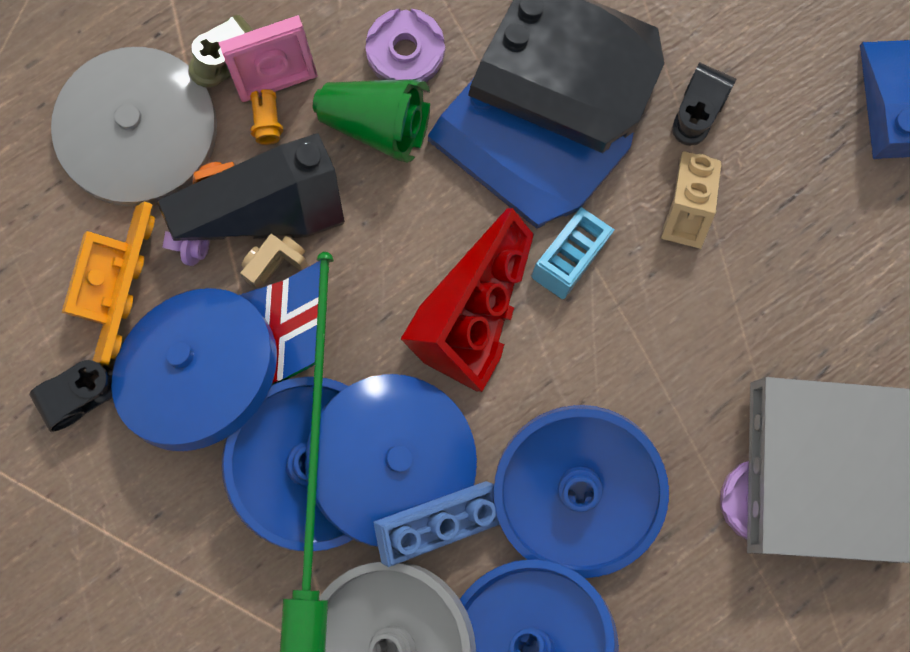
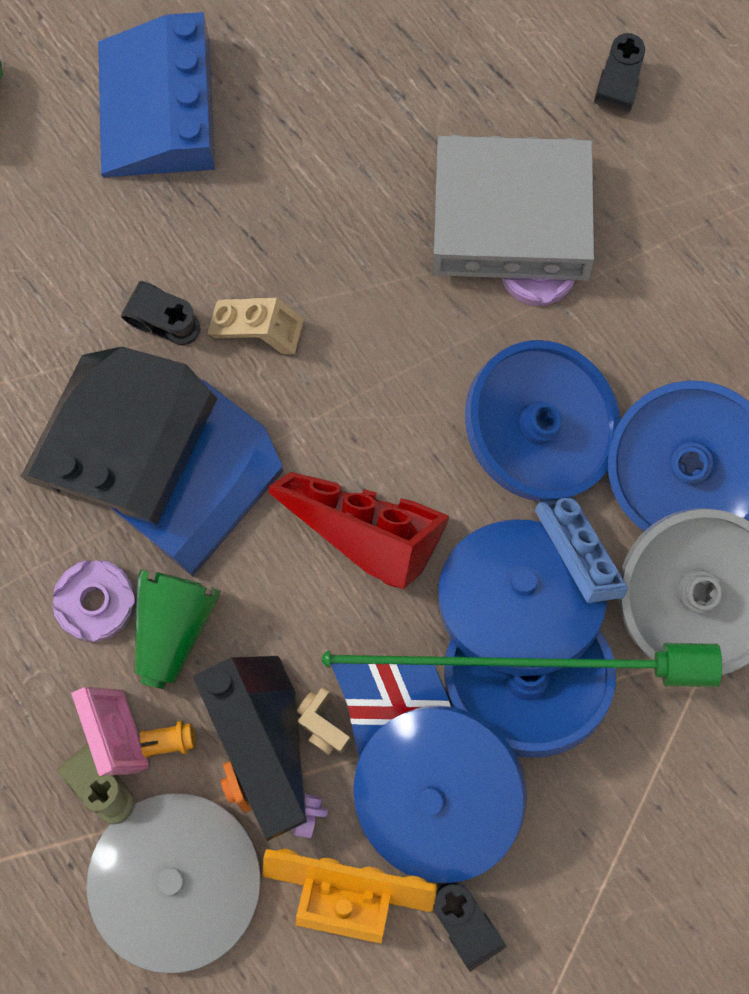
camera: 85 degrees left, 5 degrees down
medium azure slope [531,207,615,299] -> none

